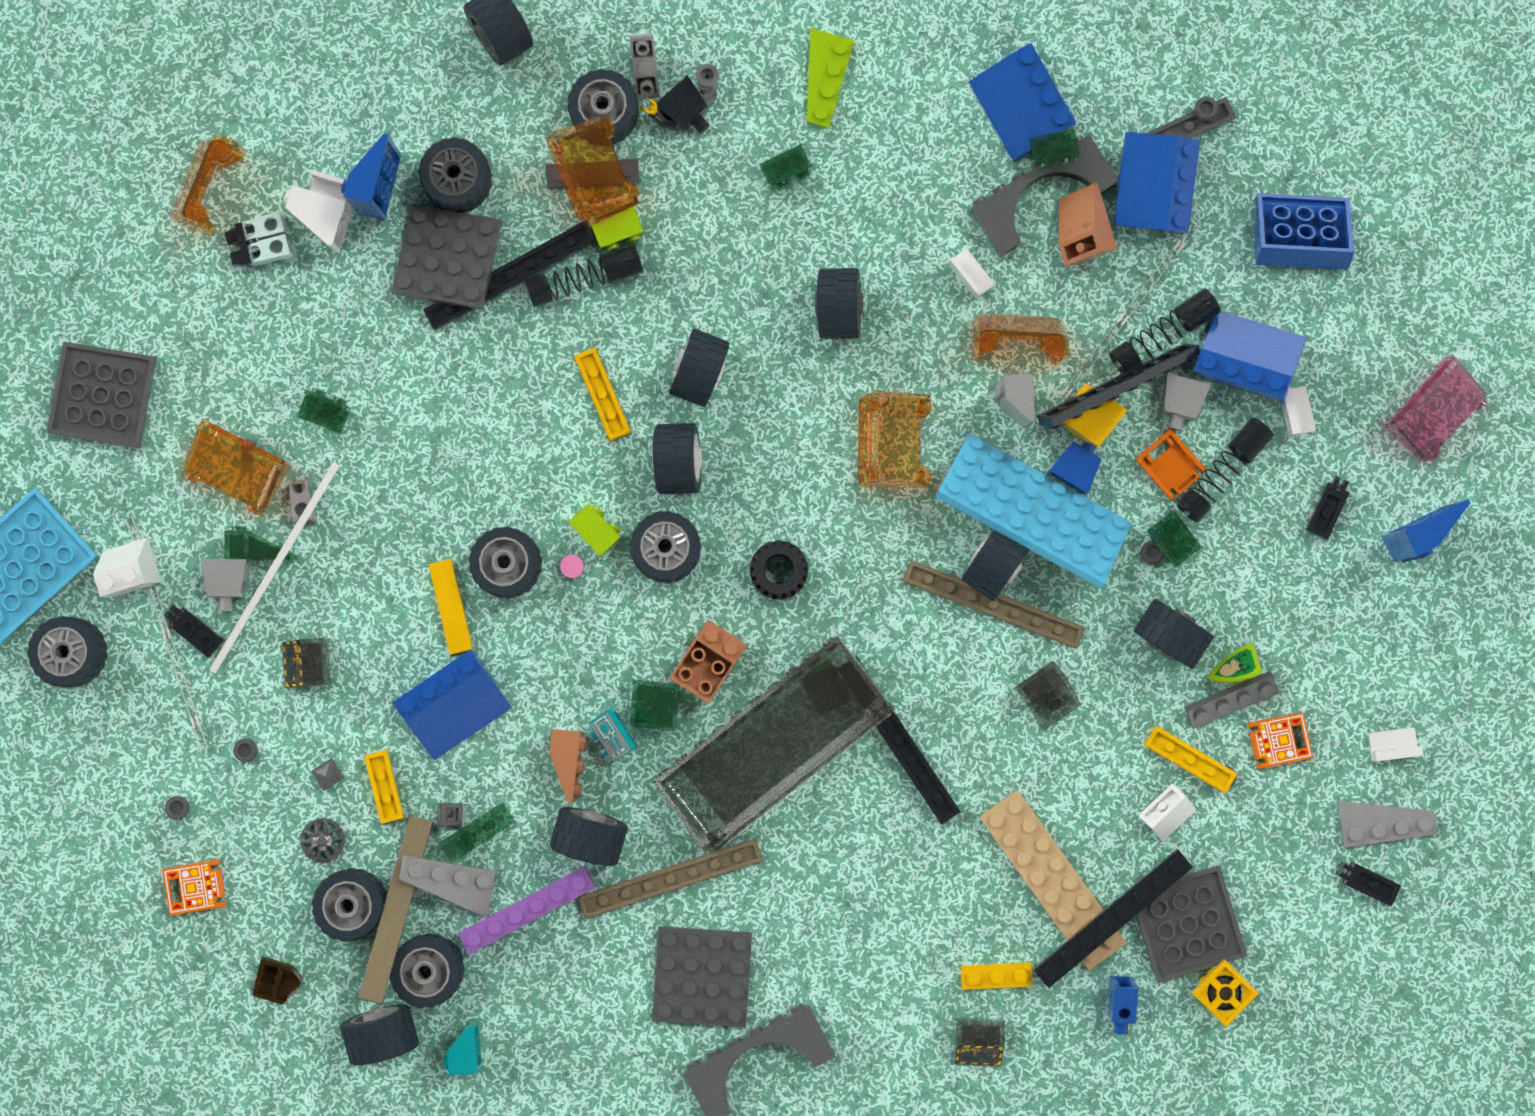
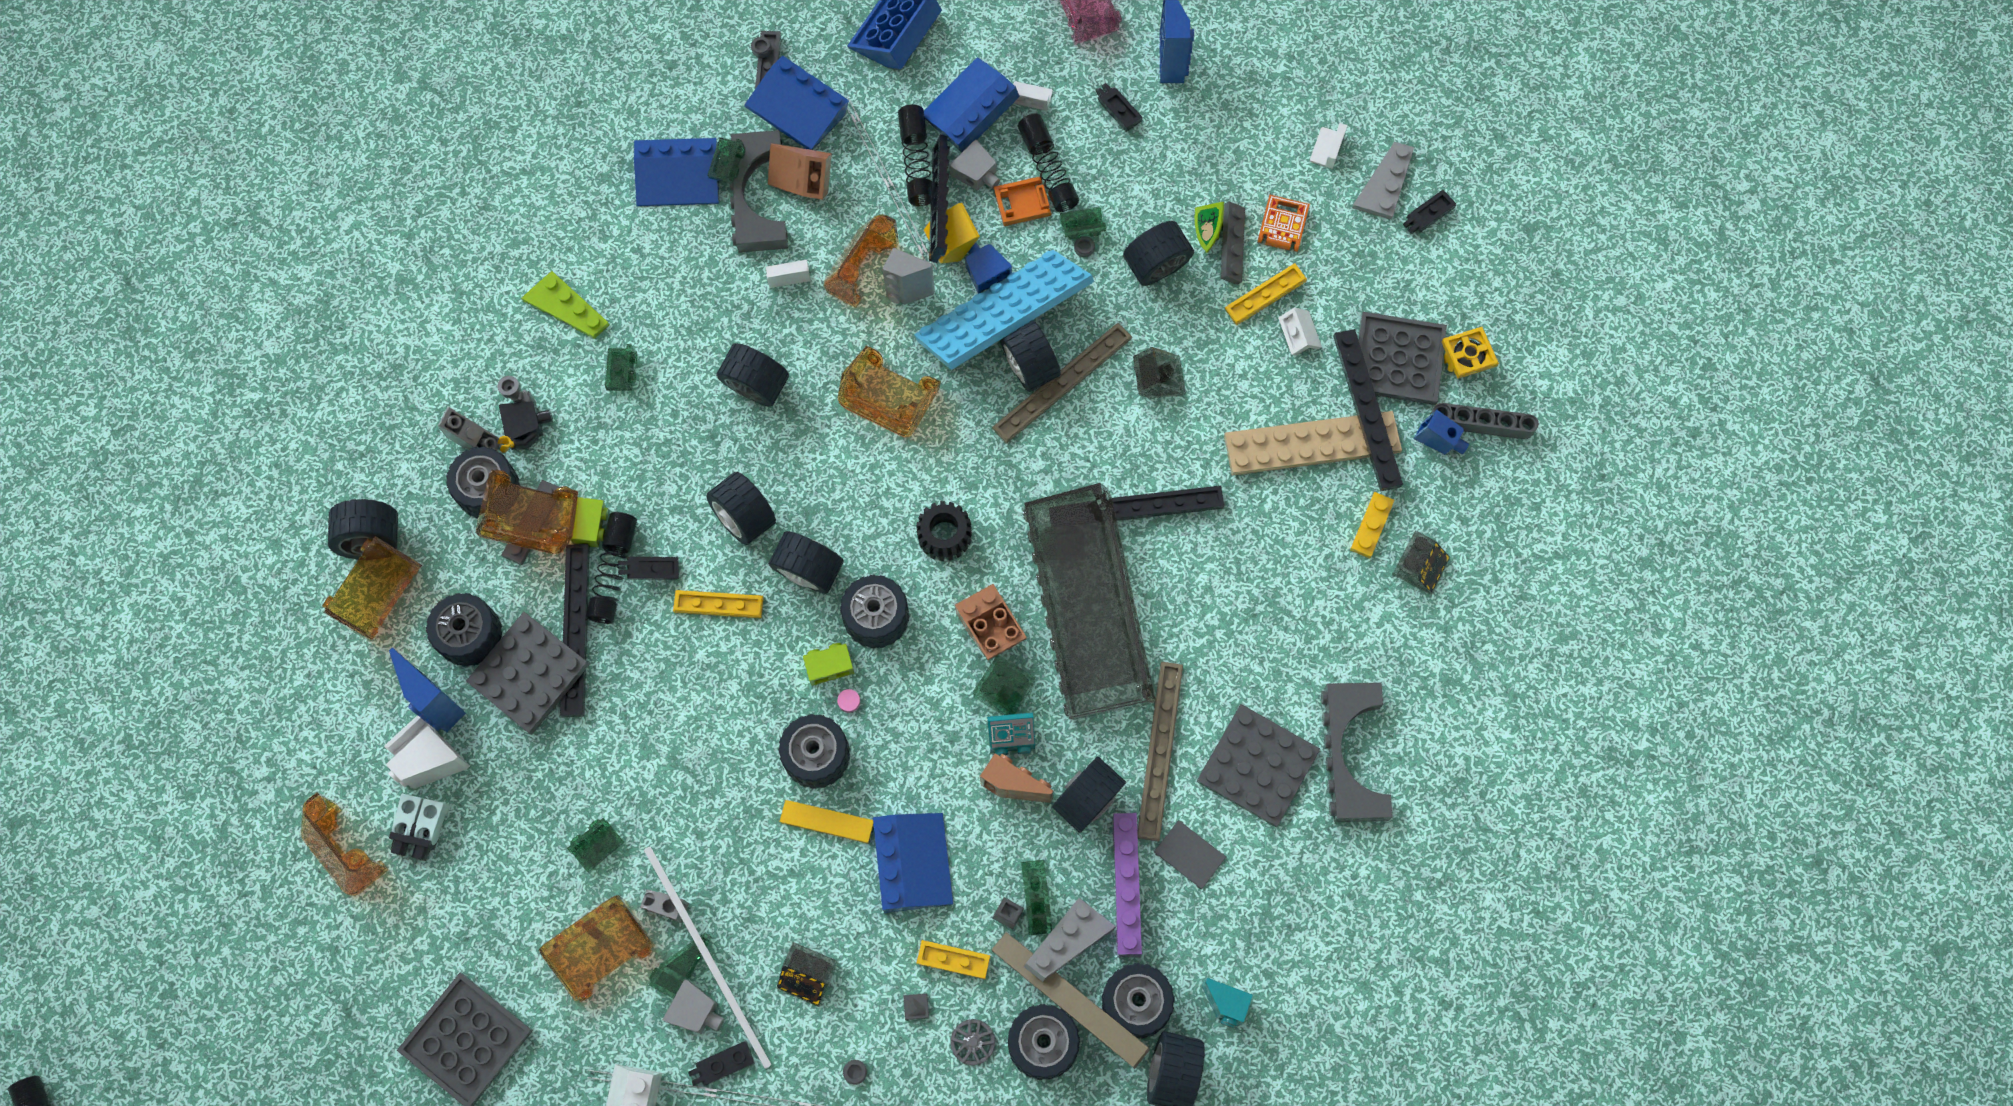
camera: 60 degrees left, 15 degrees down
none -> clear orange windscreen [322,536,422,642]
none -> black hinge [618,556,679,580]
none -> dark grey piece [1154,820,1226,889]
none -> dark grey beam [1429,403,1539,439]

